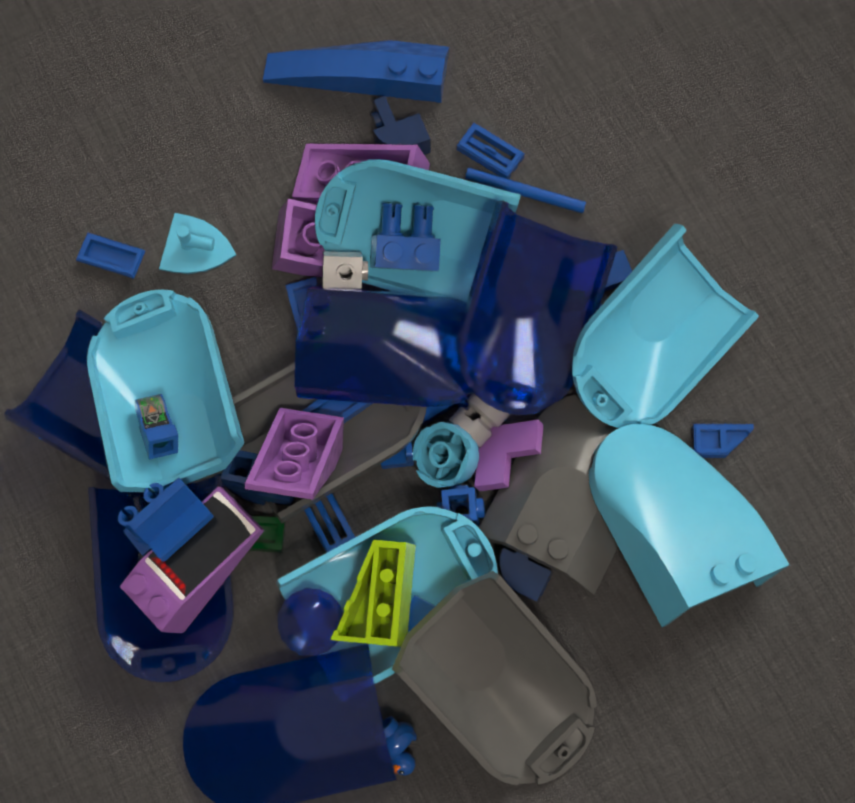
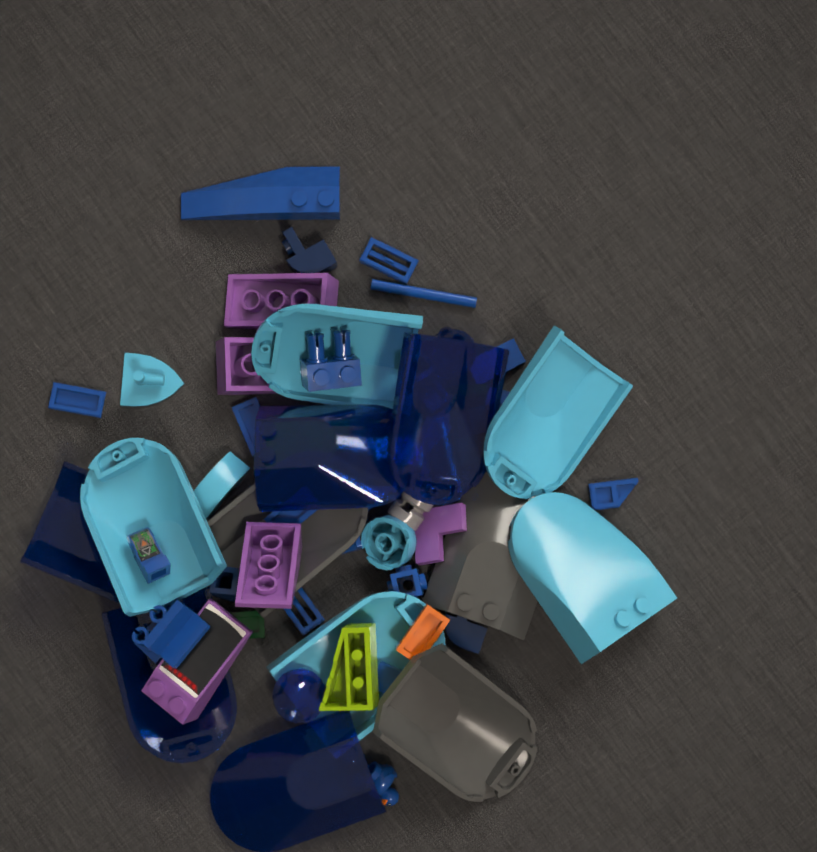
camera: 15 degrees left, 10 degrees up
light grey brick [322,251,368,289] -> none
none -> medium azure brick [194,452,250,521]
none -> orange tile [395,604,450,660]

